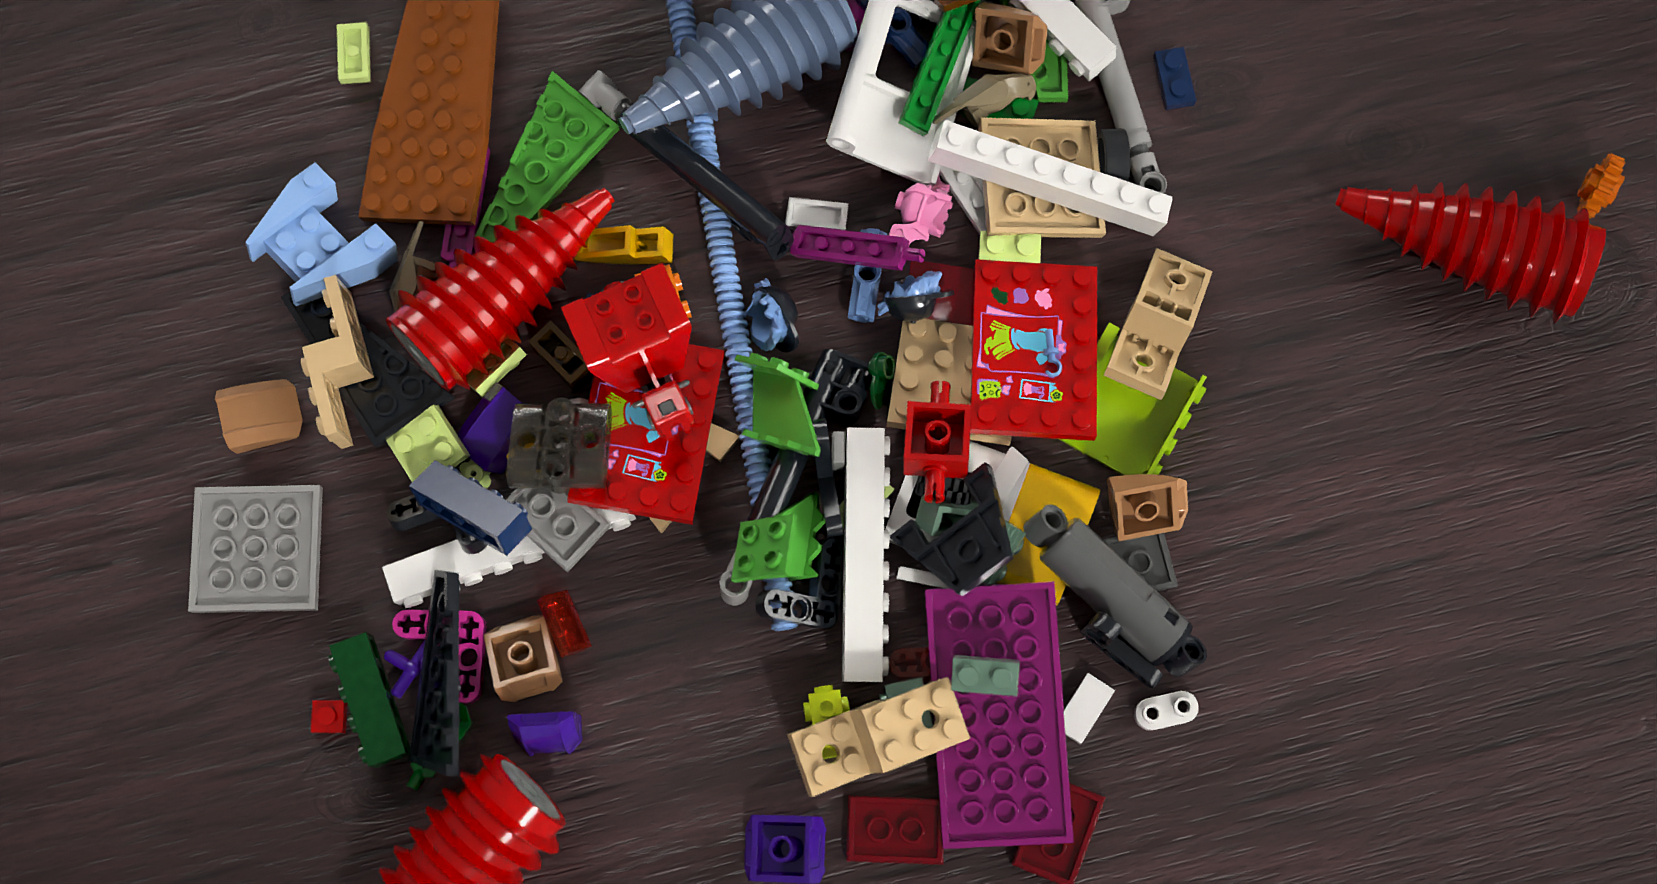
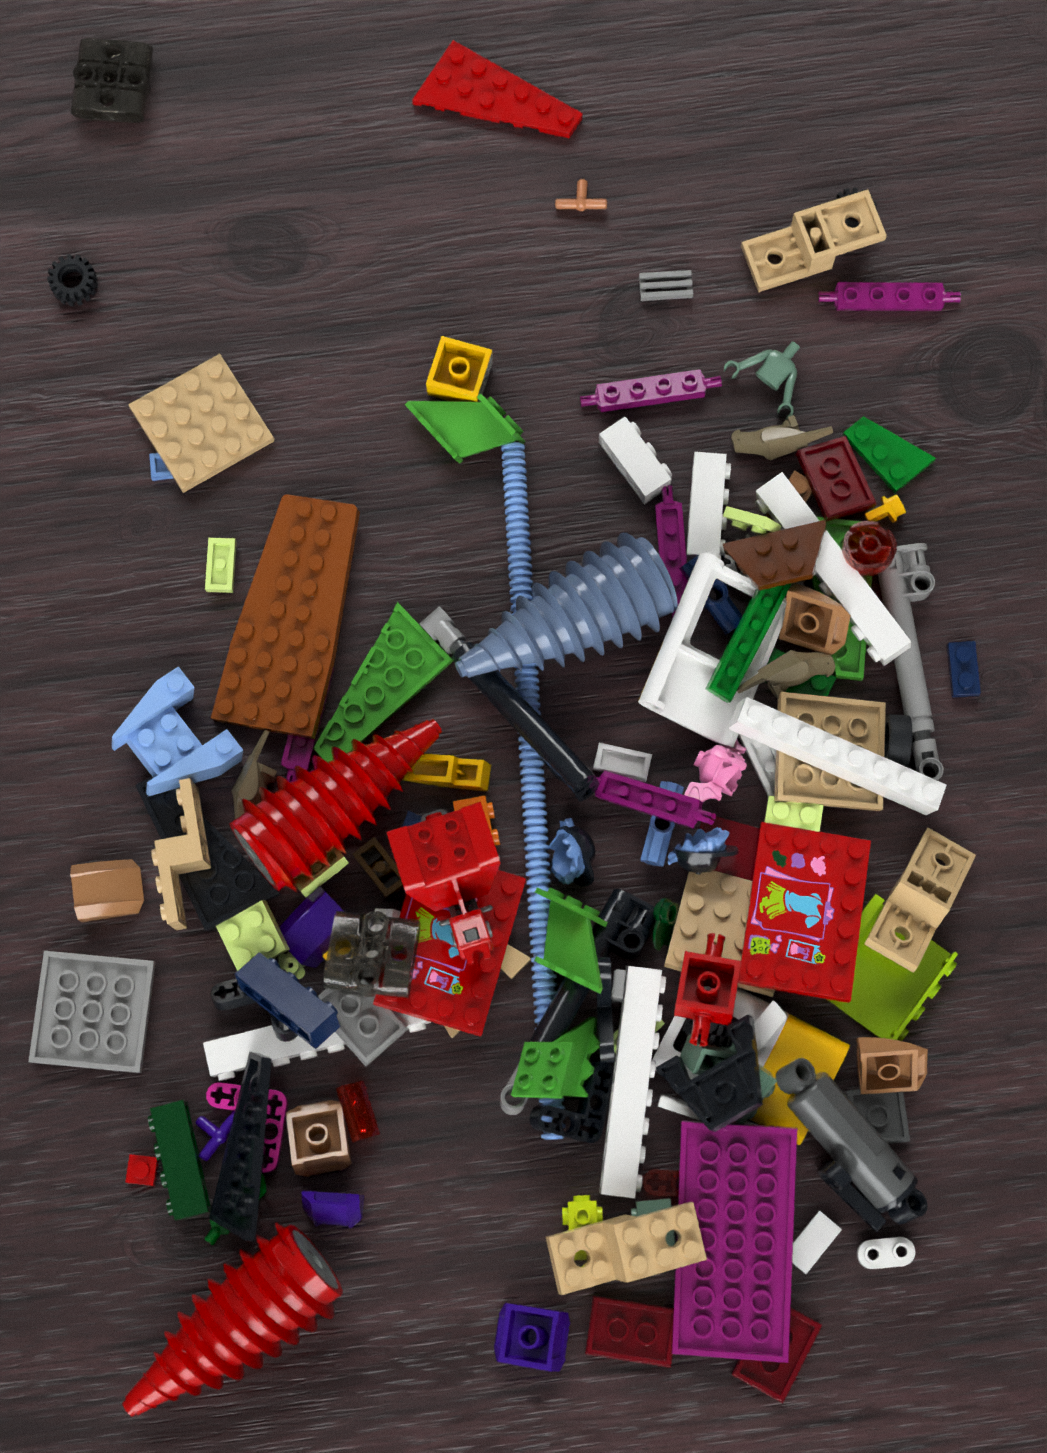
camera: 10 degrees right, 0 degrees up
sand green brick [951,655,1020,696] -> none
medium blue hand [1043,329,1062,377] -> none

